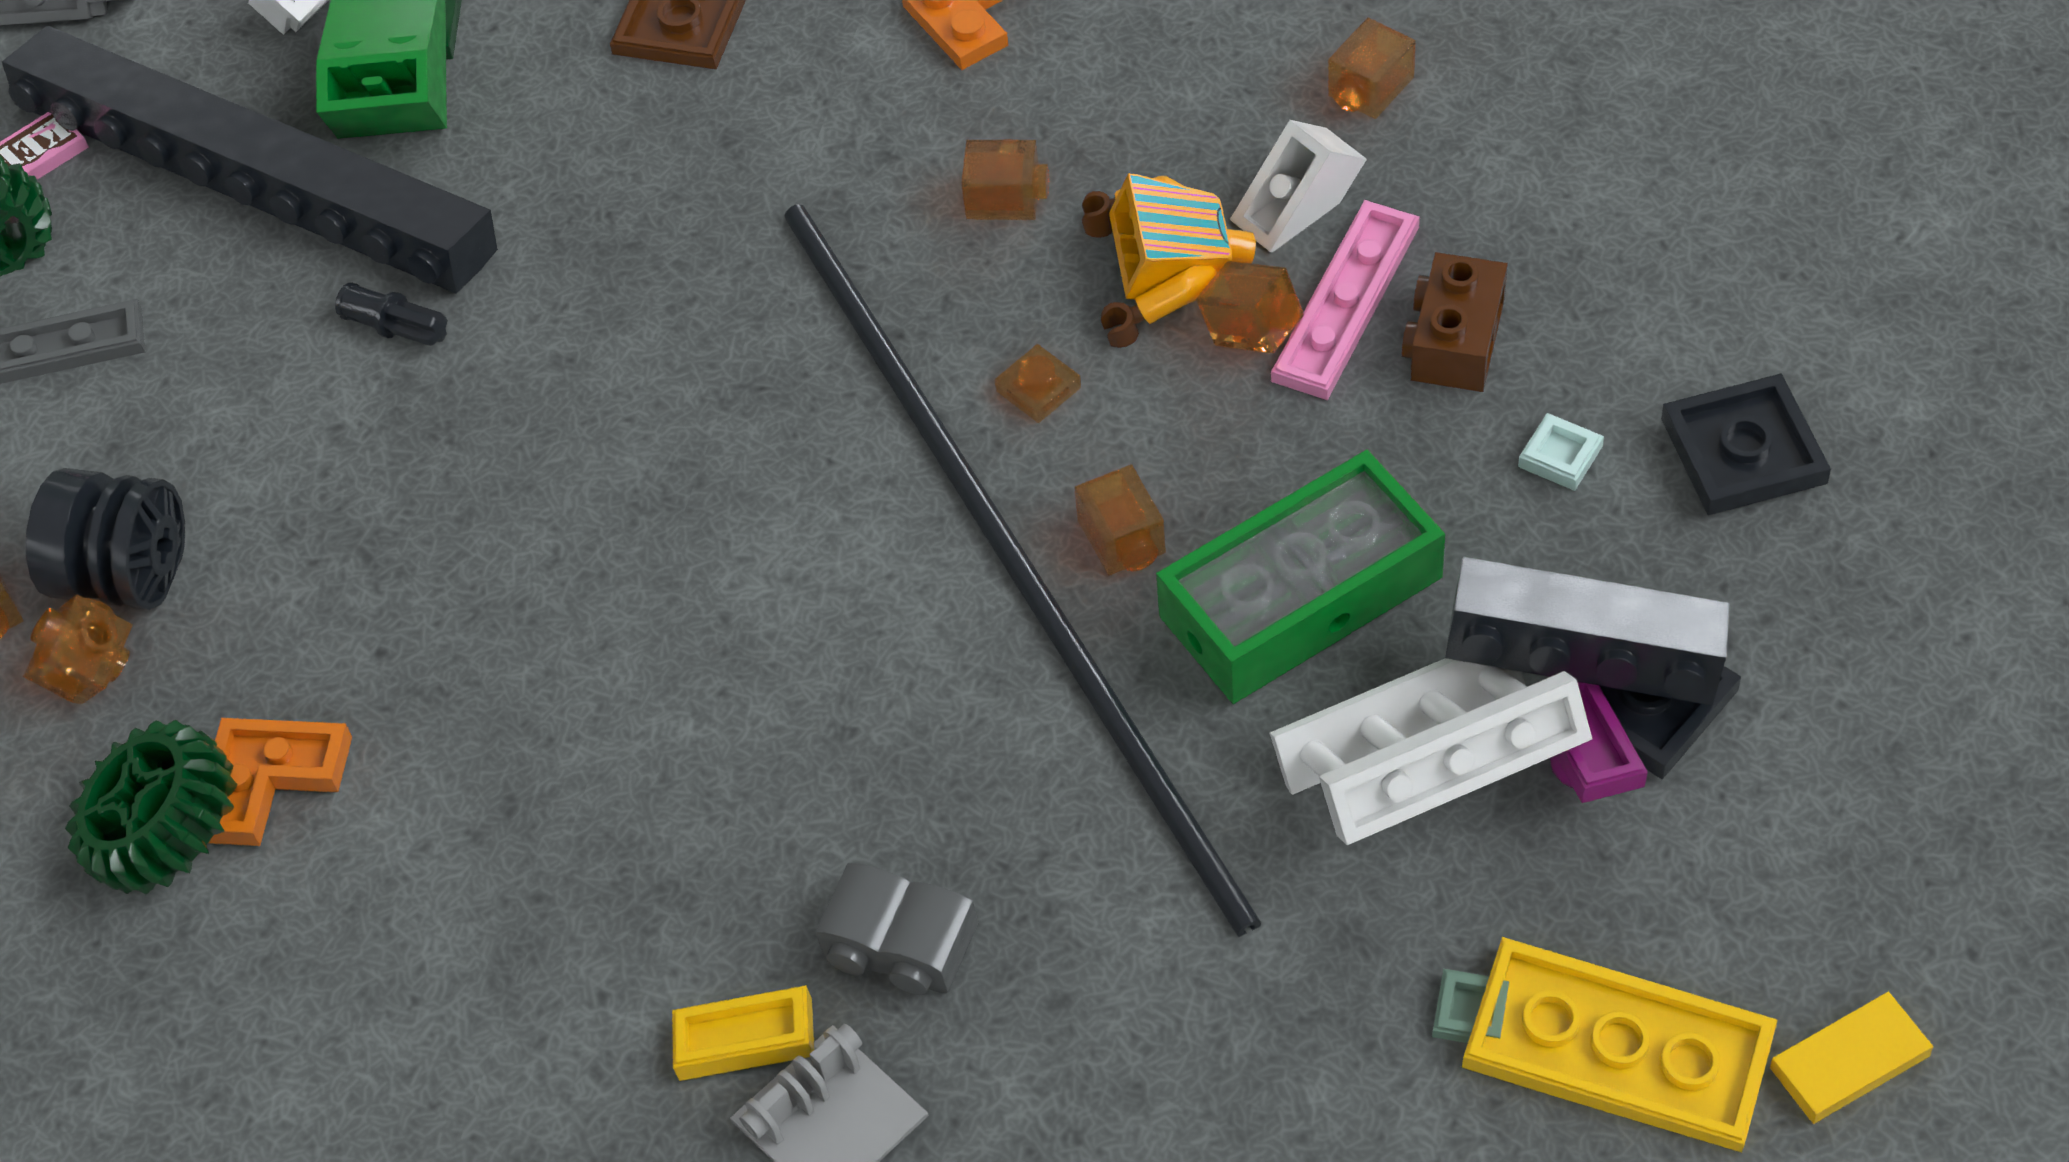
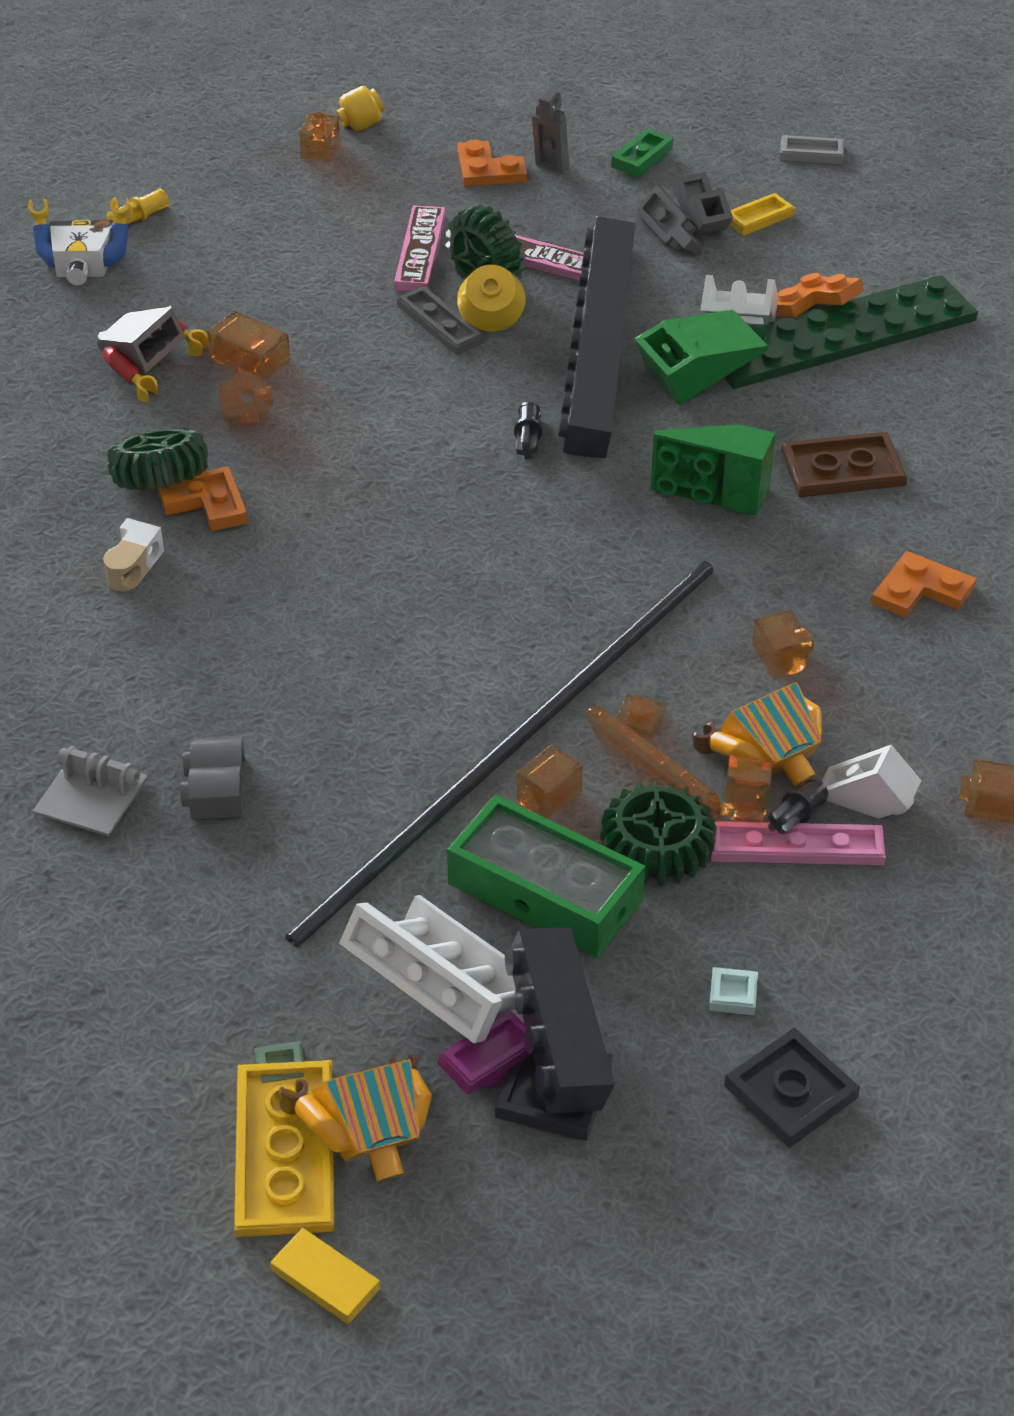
camera: 60 degrees right, 10 degrees down
black wheel [26,468,185,610] -> none
yellow tile [672,985,814,1081] -> none
reddish brown brick [1402,252,1508,392] -> none
none -> tan leg [103,518,164,591]
none -> light orange torso [279,1054,432,1182]
none -> yellow cone [457,265,526,331]
none -> clear orange tile [585,704,723,820]
none -> dark green gear [600,780,717,887]
none -> green slope [650,424,775,516]
none -> black axle [768,779,829,835]

